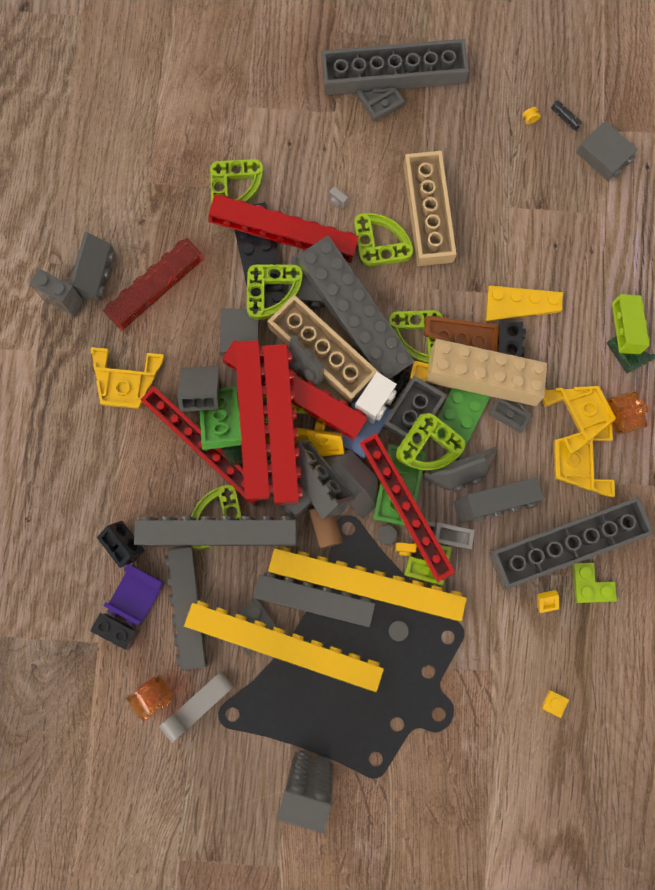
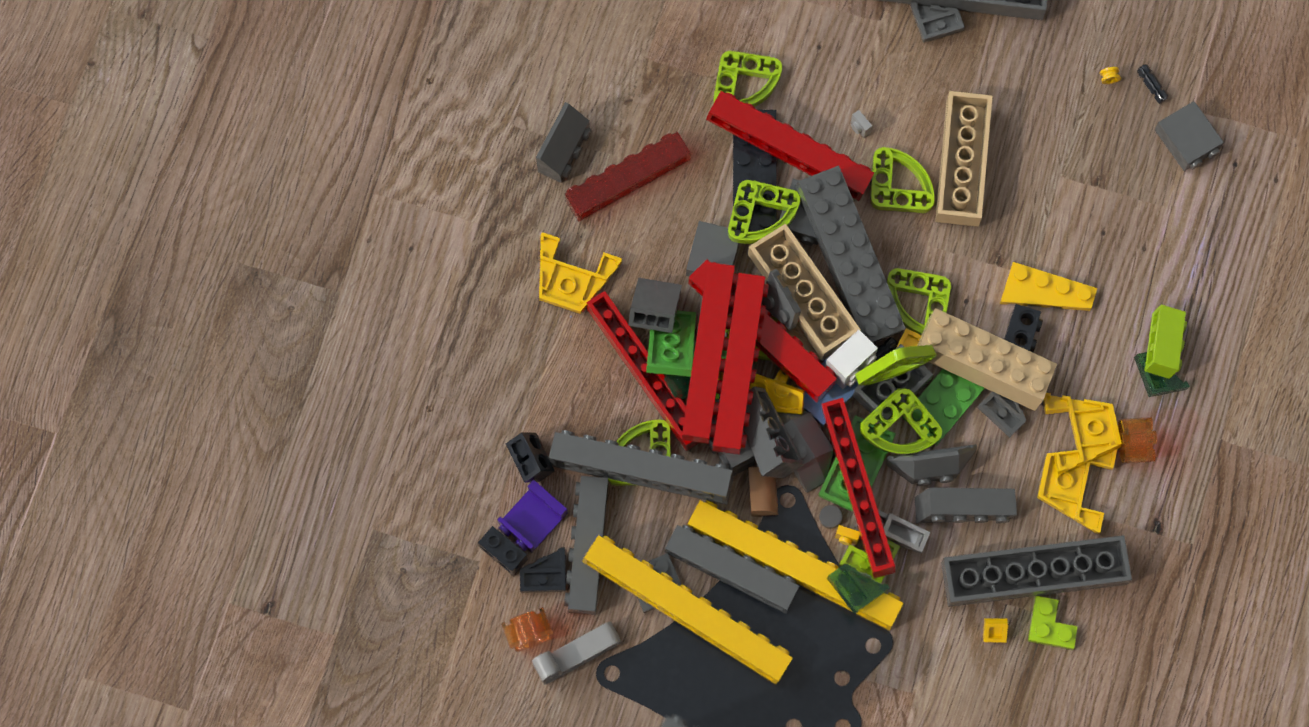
camera: 15 degrees right, 5 degrees down
dark grey brick [30,268,84,316] -> none
dark grey tile [388,621,409,641] -> none
dark orange wing [424,316,499,352] -> none
none -> black wing [520,547,566,593]
none -> clear green wing [827,563,890,615]
none -> lime beam [855,345,937,386]

